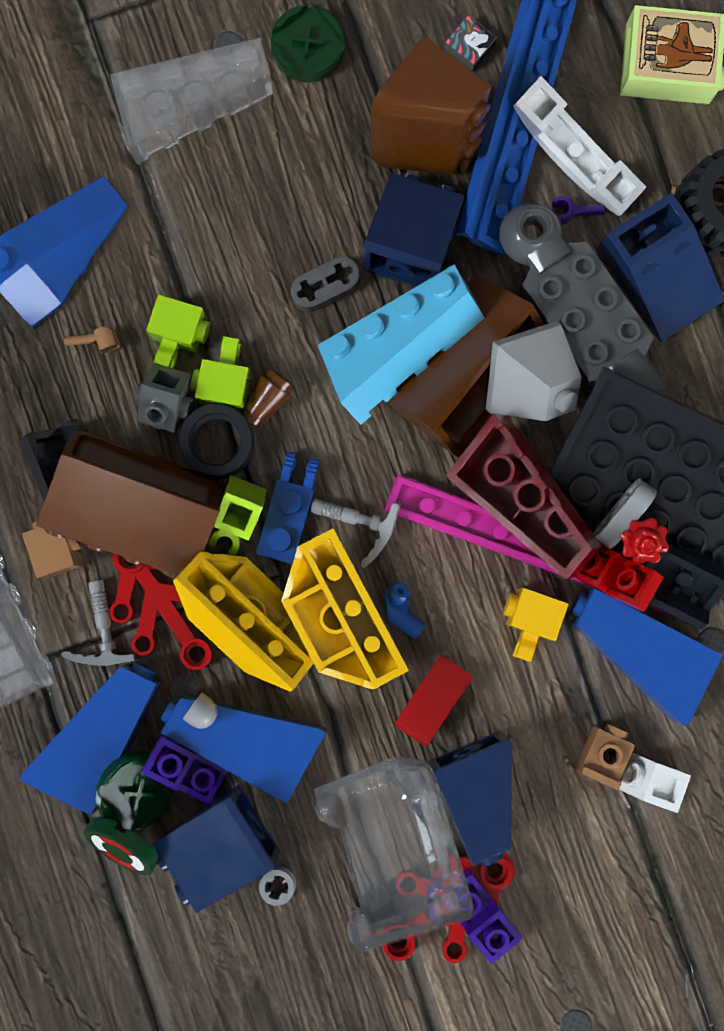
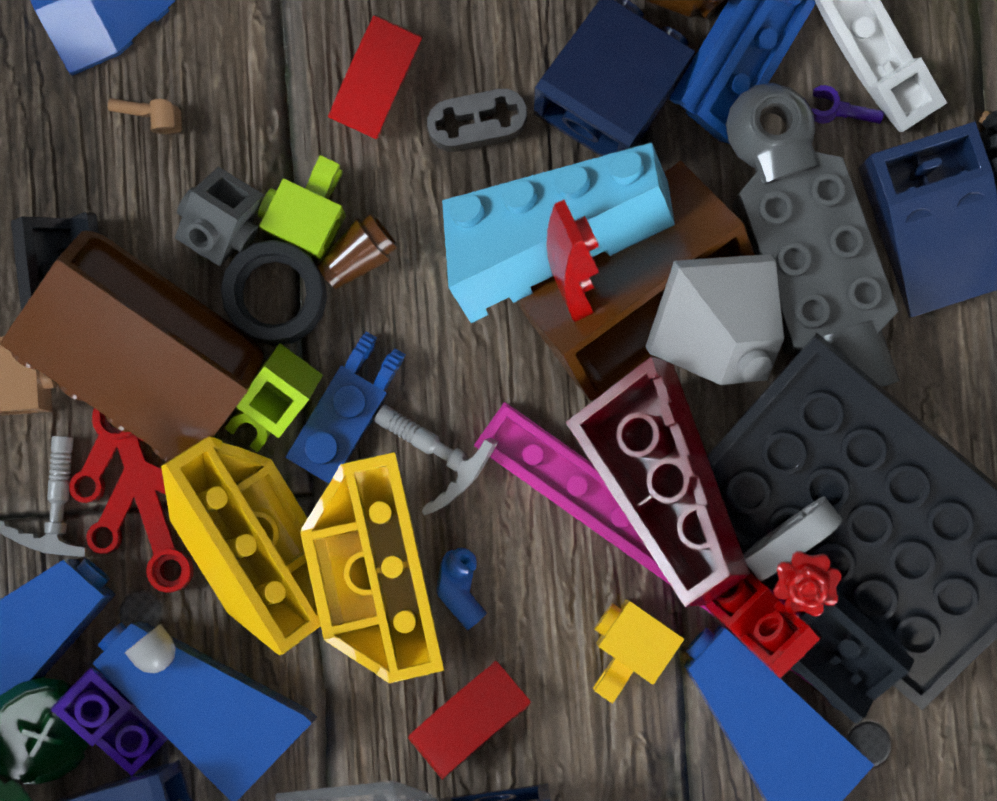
camera: 20 degrees right, 0 degrees up
lime brick [146,295,210,369] -> none
none -> red slope [328,15,423,139]
none -> red slope [546,199,600,322]

